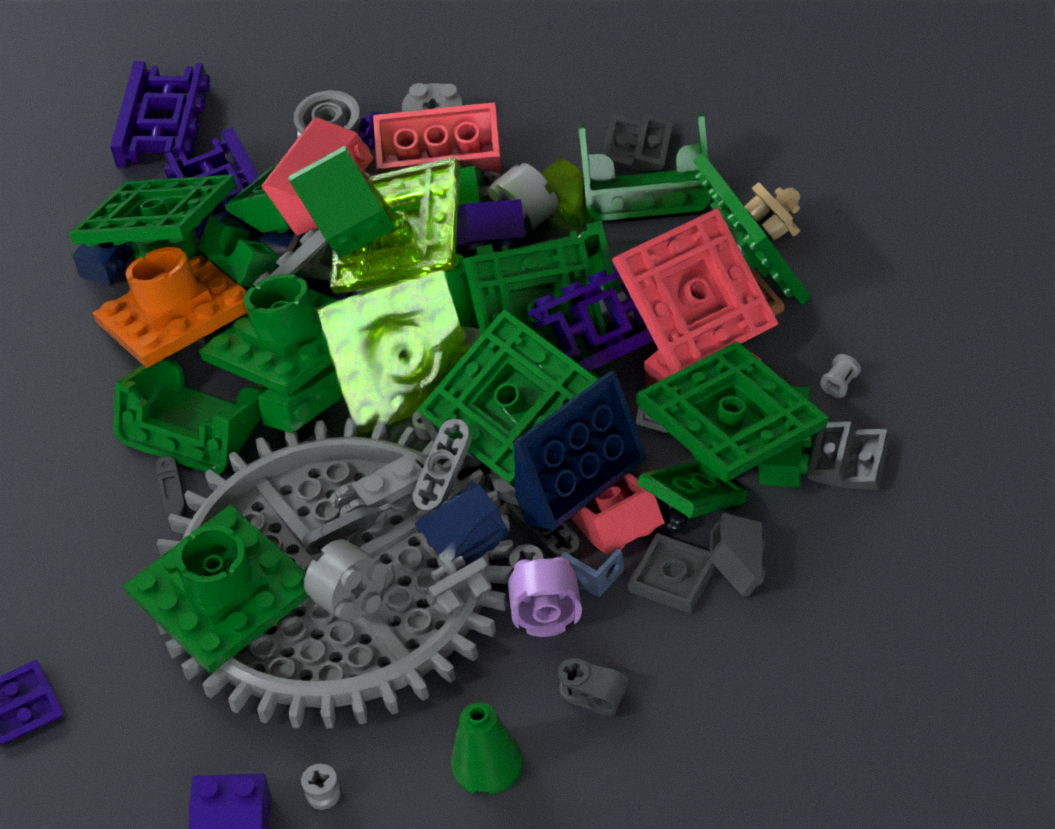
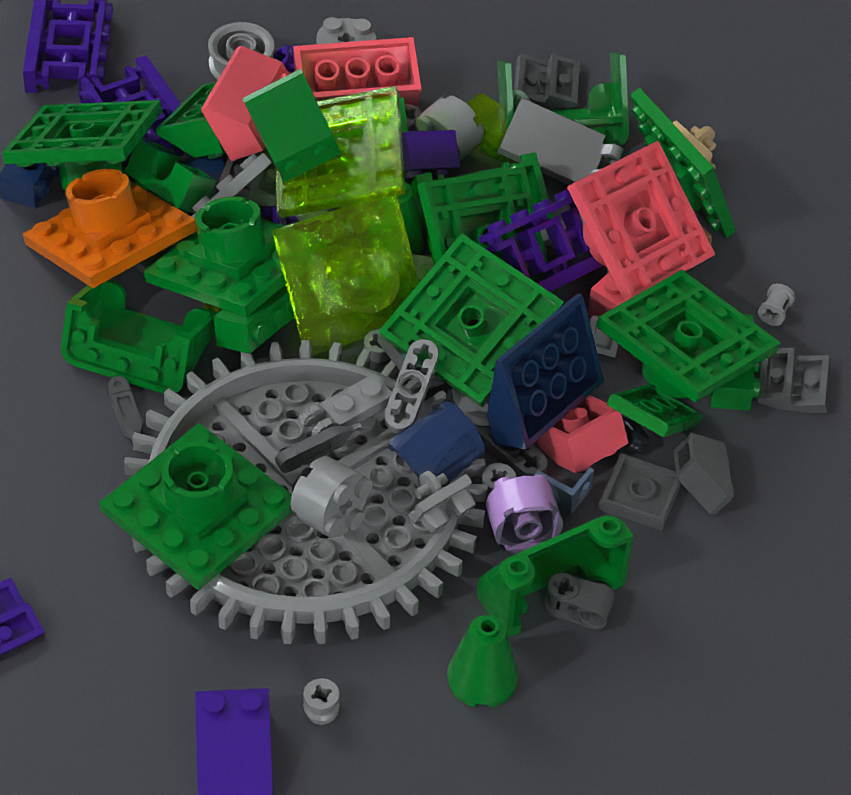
camera: 15 degrees left, 0 degrees up
none -> green windscreen [477,515,634,637]
none -> light grey tile [497,98,624,185]

